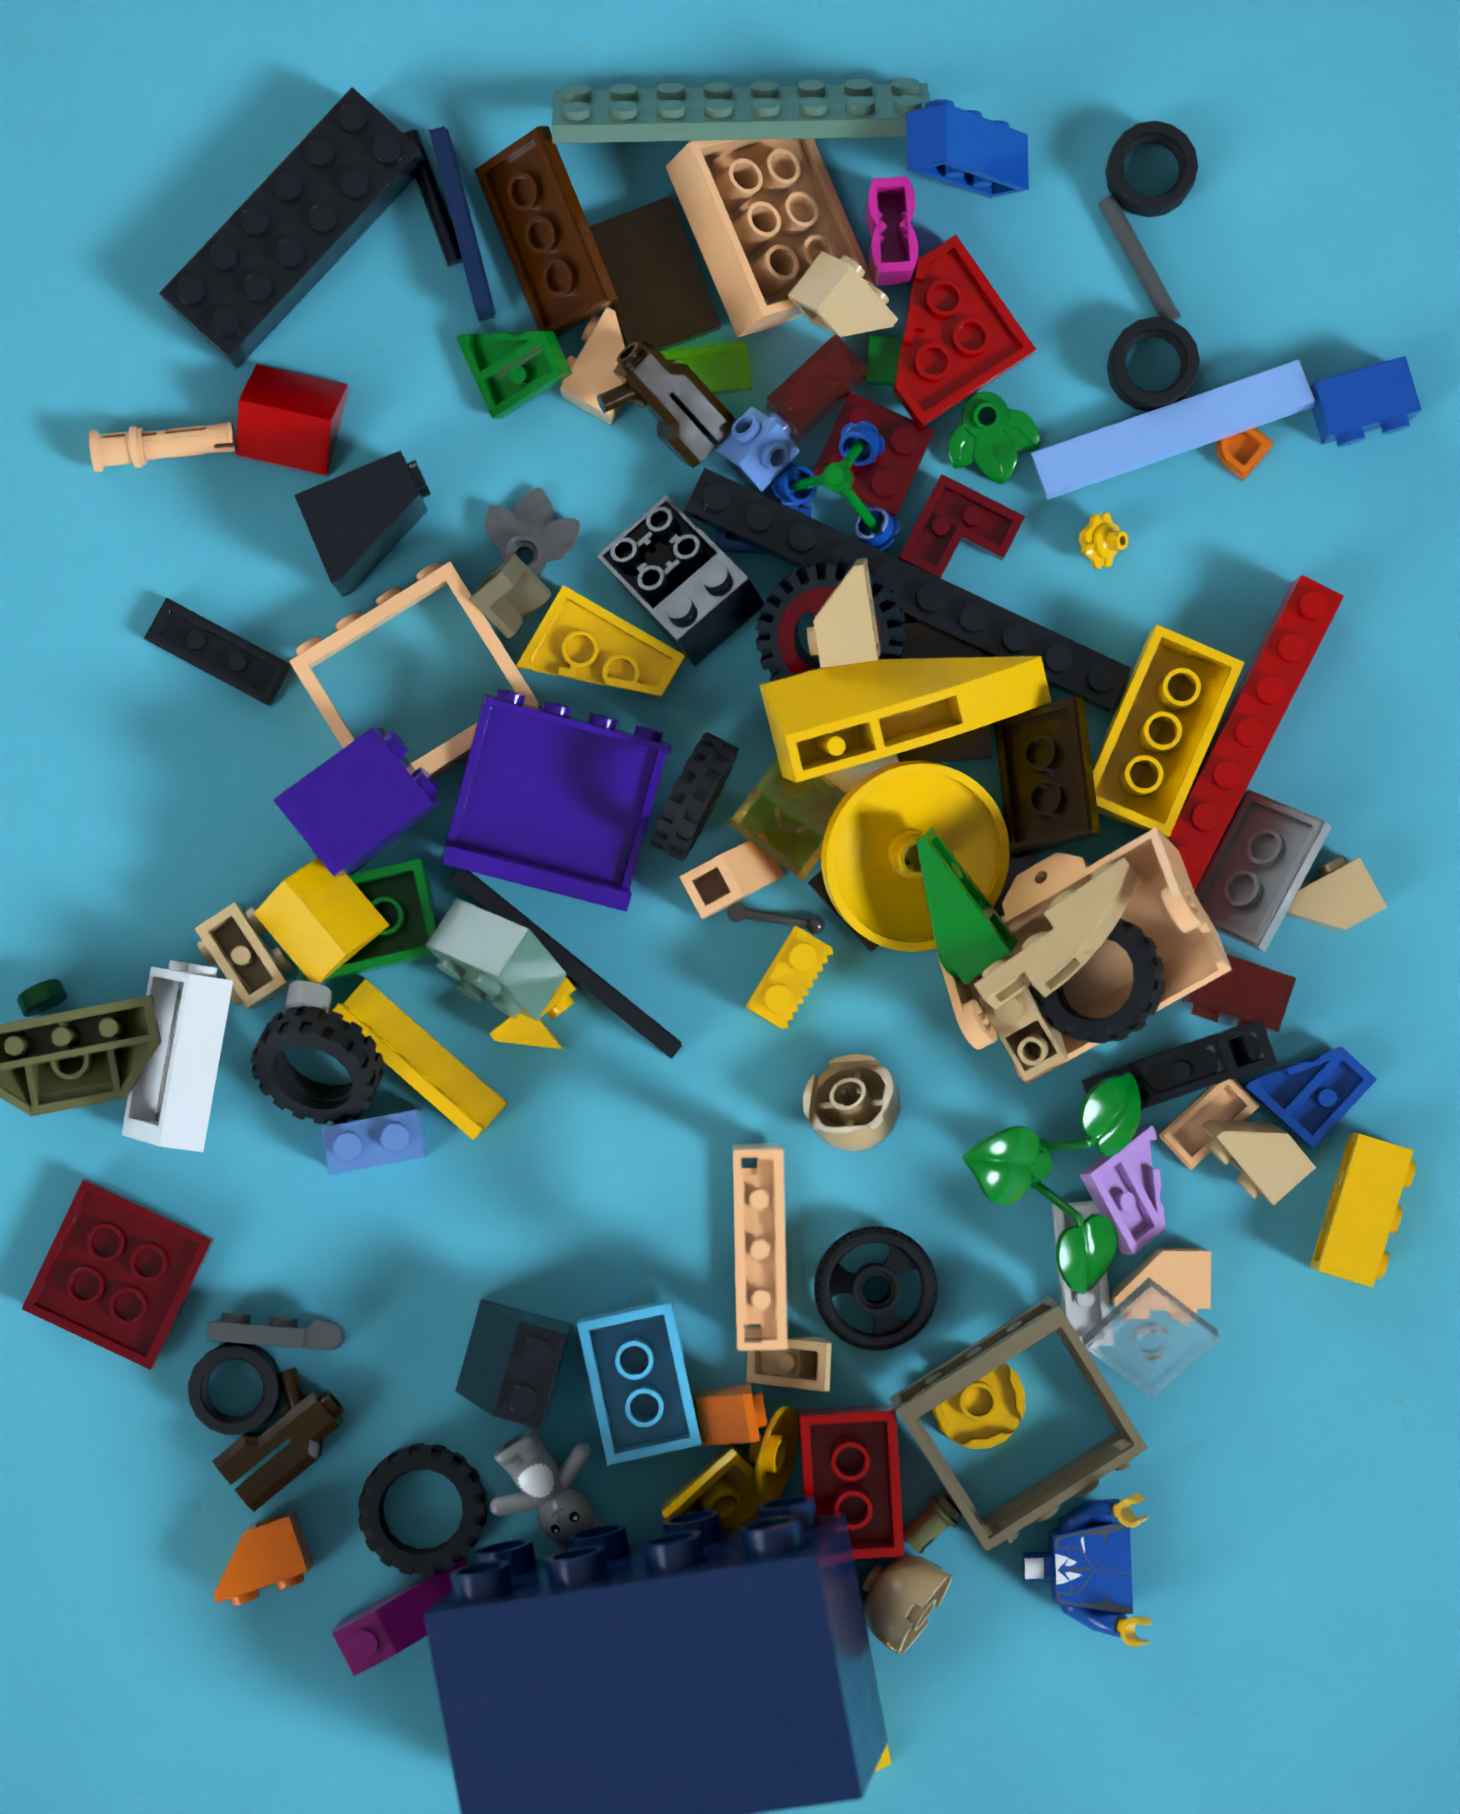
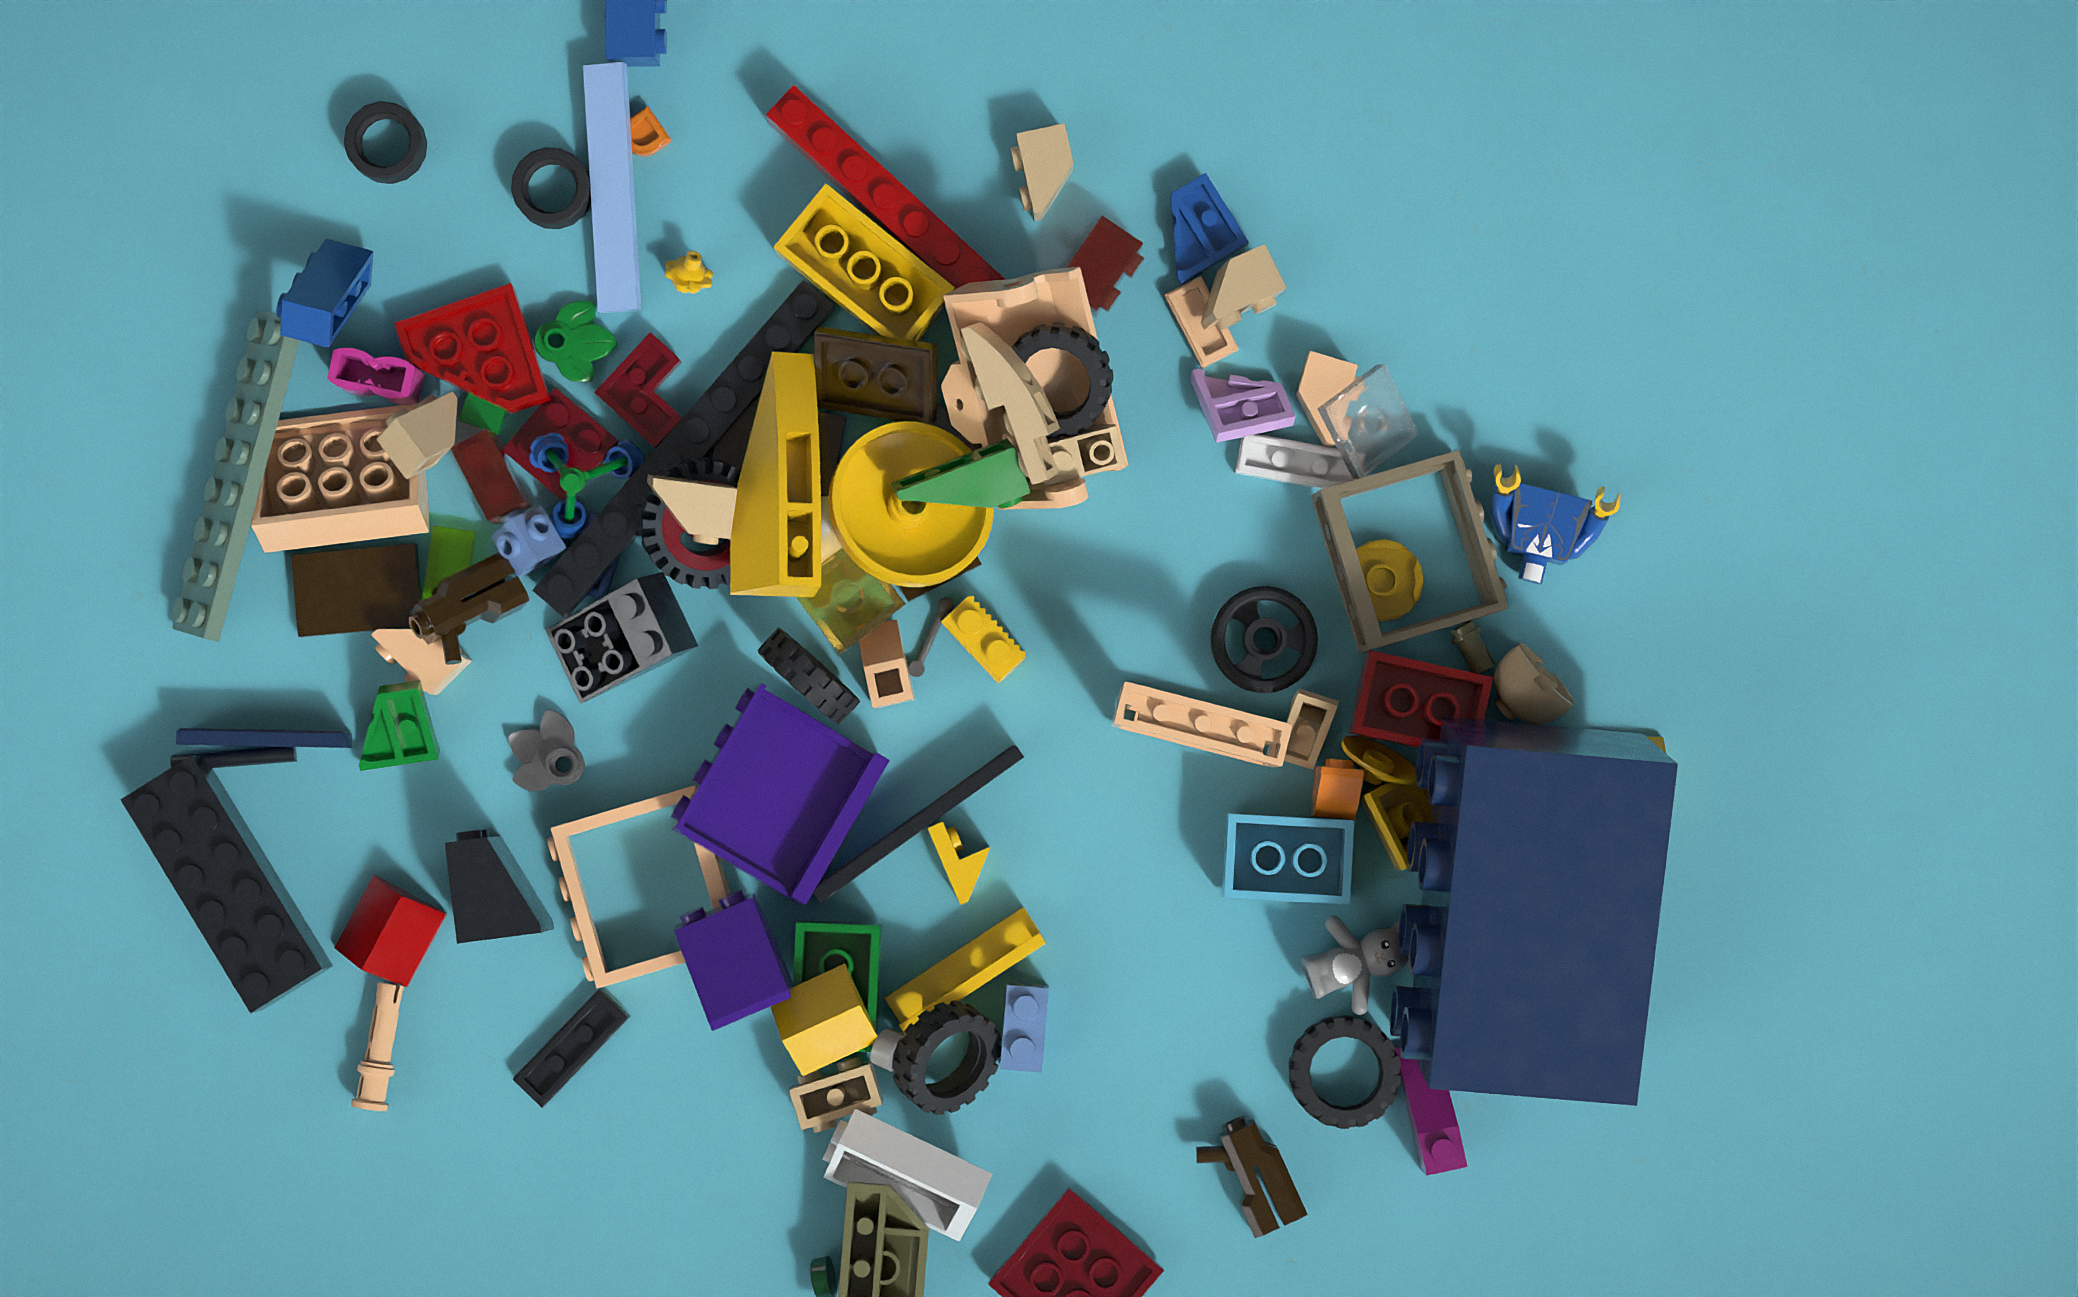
camera: 70 degrees left, 0 degrees up
black tyre [188,1342,283,1435] -> none
dark grey hinge [207,1313,346,1350] -> none
orange slope [213,1510,314,1606] -> none
sand green brick [426,898,567,1021] -> none
black slope [455,1299,572,1429] -> none
dark tan panel [470,553,551,639] -> none
reddish brown tile [474,126,619,338] -> none
yellow wing [516,585,686,698] -> none
tan cylinder [802,1054,901,1152] -> none
green plant [962,1071,1141,1294] -> none
black slope [1082,1018,1278,1111] -> none
dark grey bar [1098,194,1181,322] -> none
light grey tile [1194,790,1332,953] -> none
yellow brick [1309,1132,1416,1288] -> none

